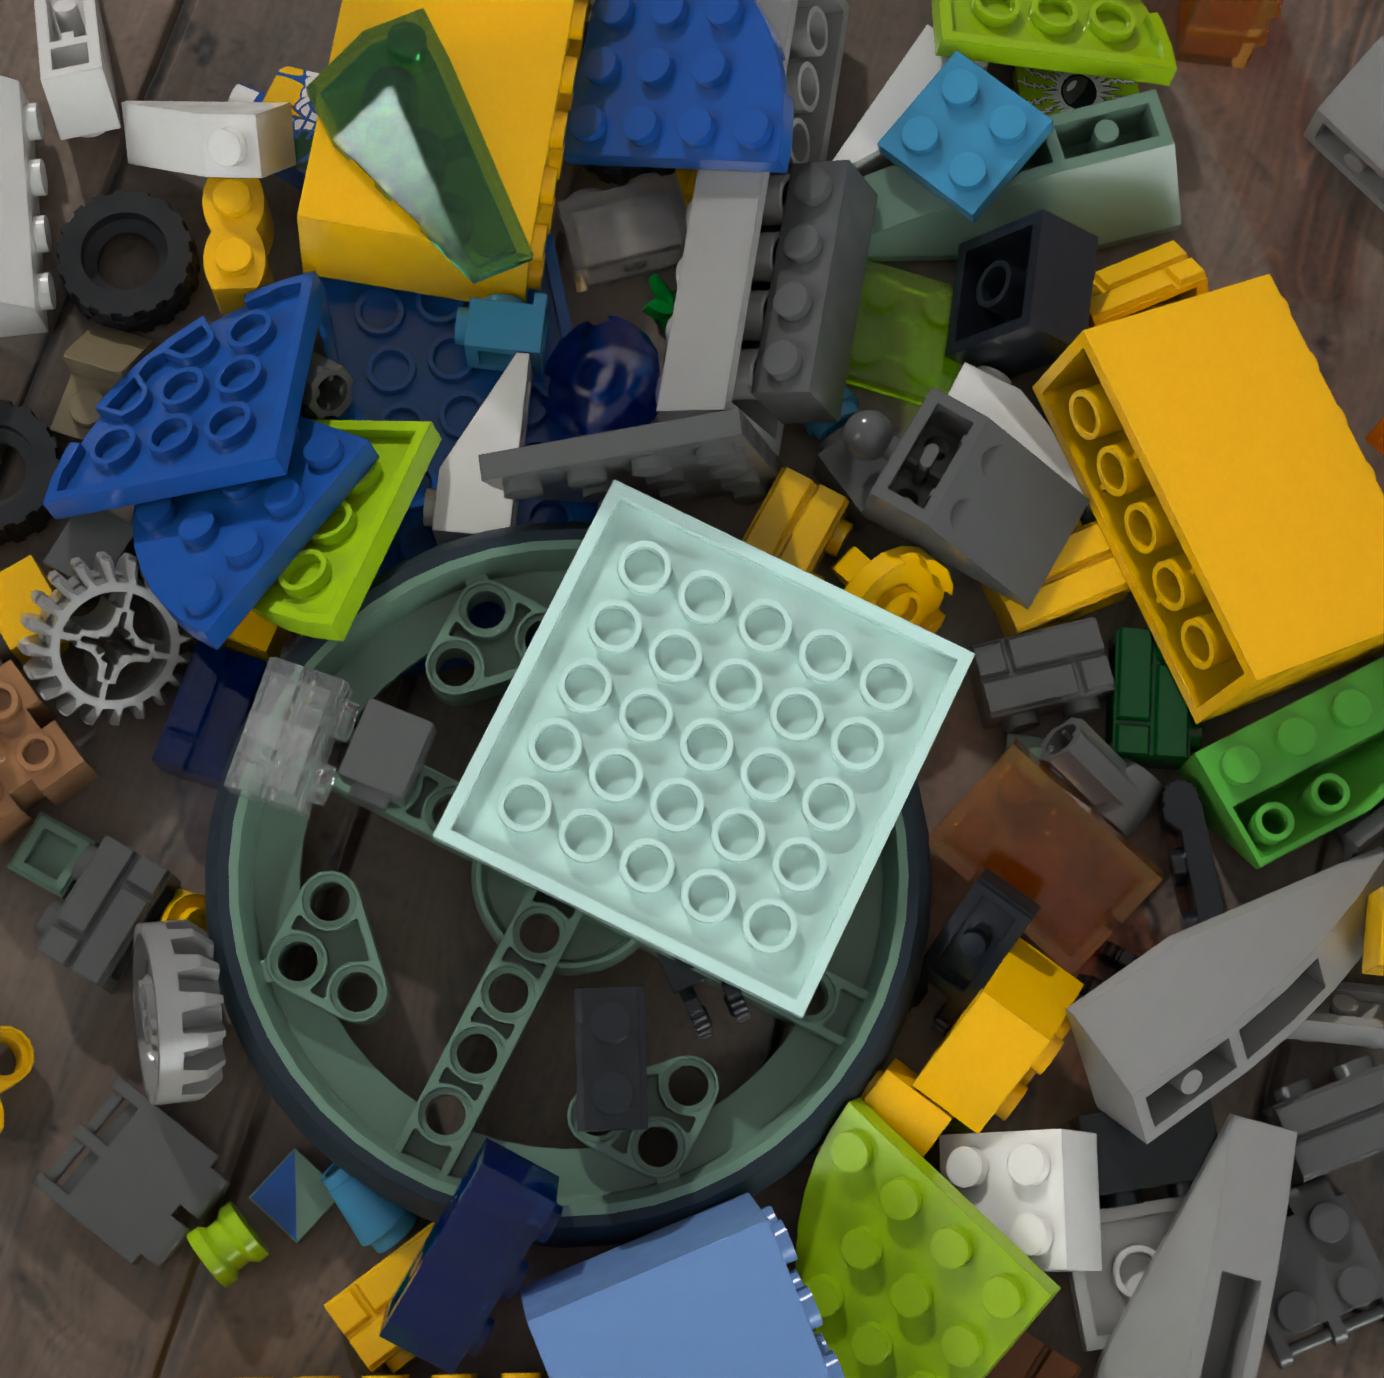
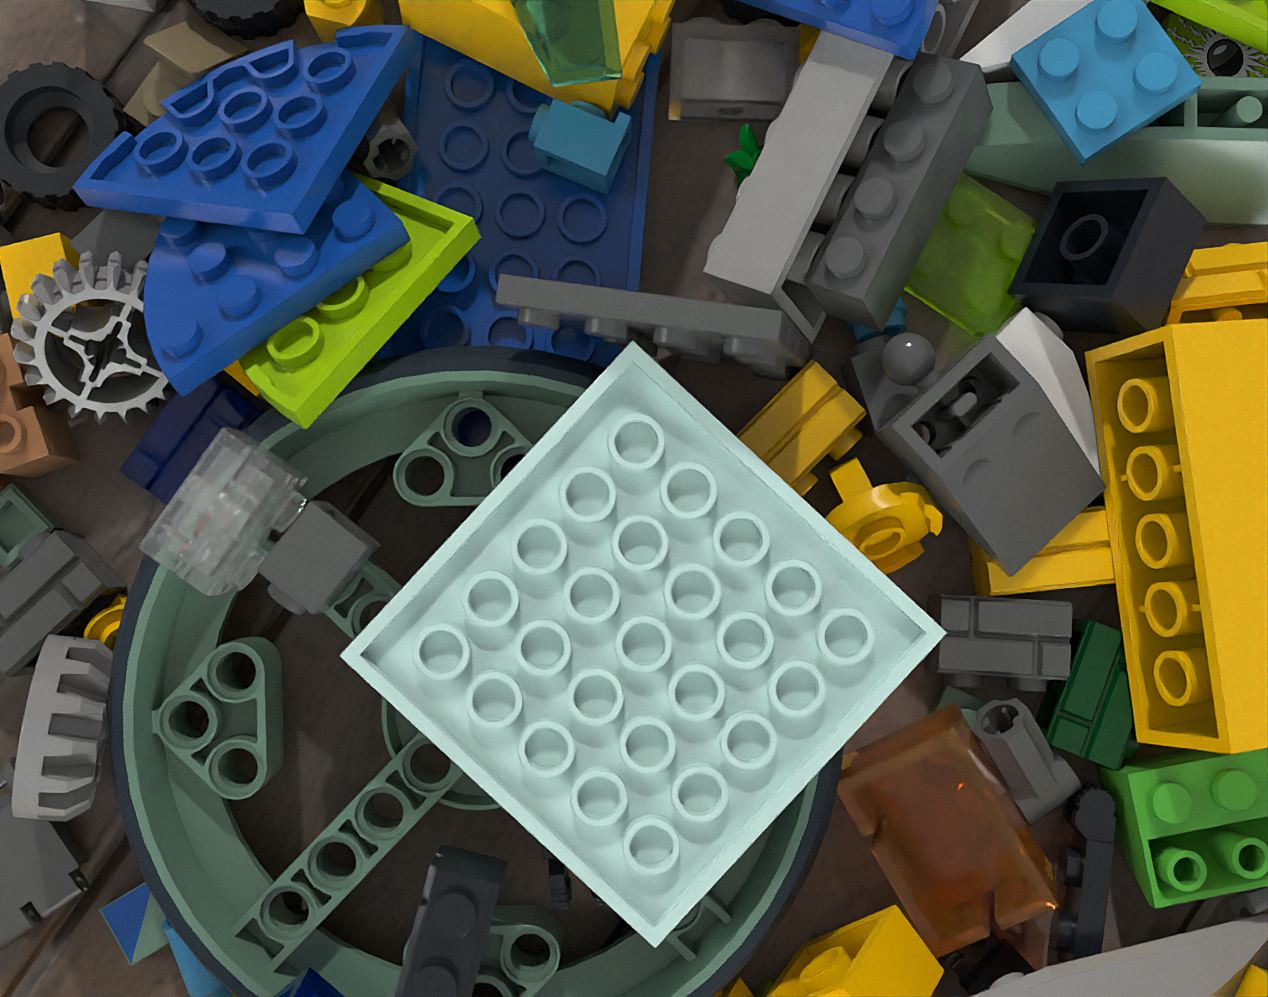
camera: 20 degrees right, 10 degrees up
lime wheel [186,1201,270,1288] -> none
white slope [423,353,533,546] -> none
clear blue tile [542,316,660,437] -> none
black hinge [908,867,1041,1037] -> none

